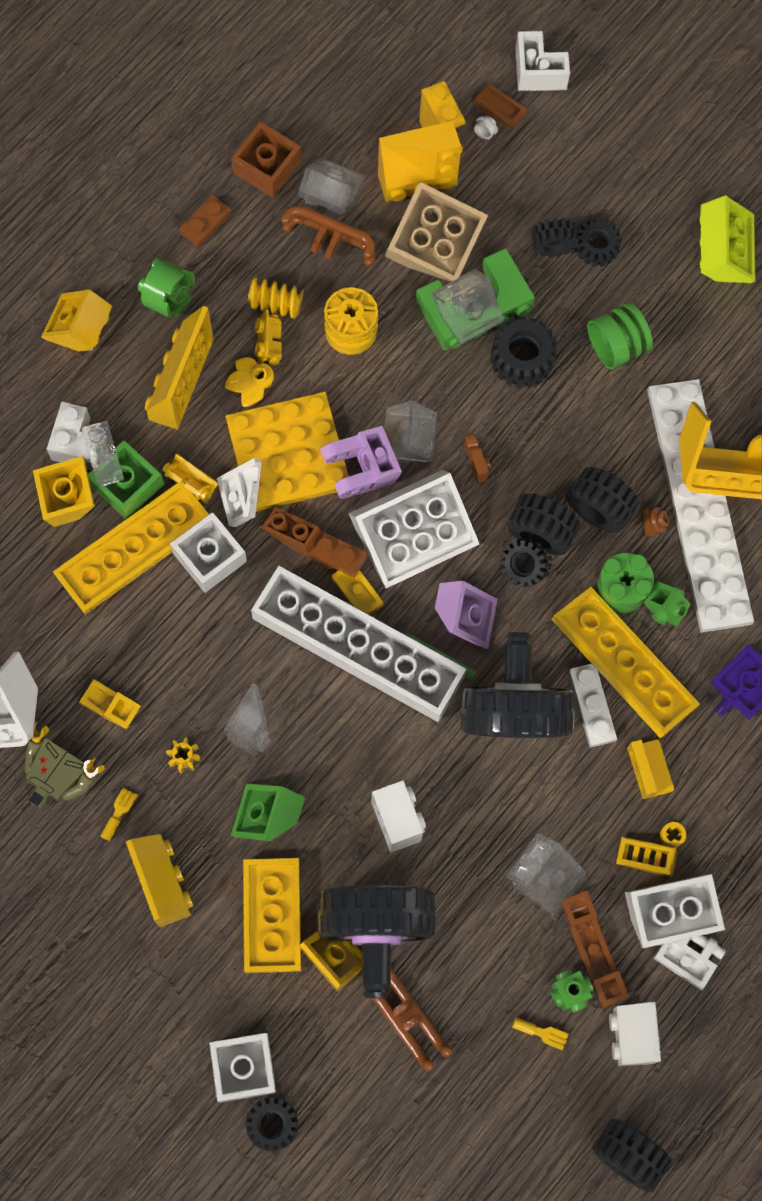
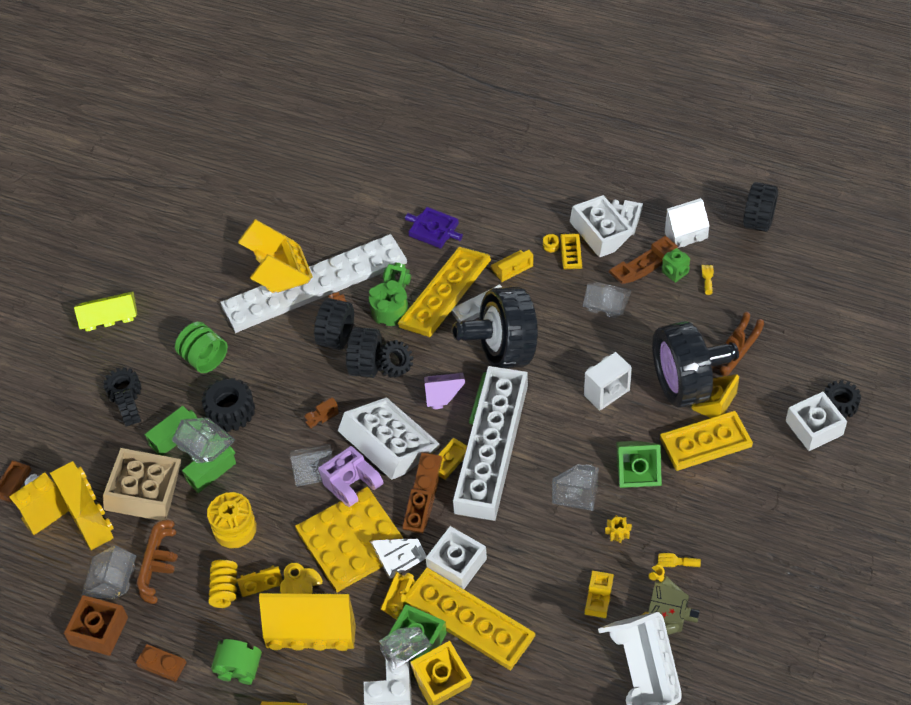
camera: 100 degrees left, 20 degrees down
yellow slope [126,834,193,927] -> none

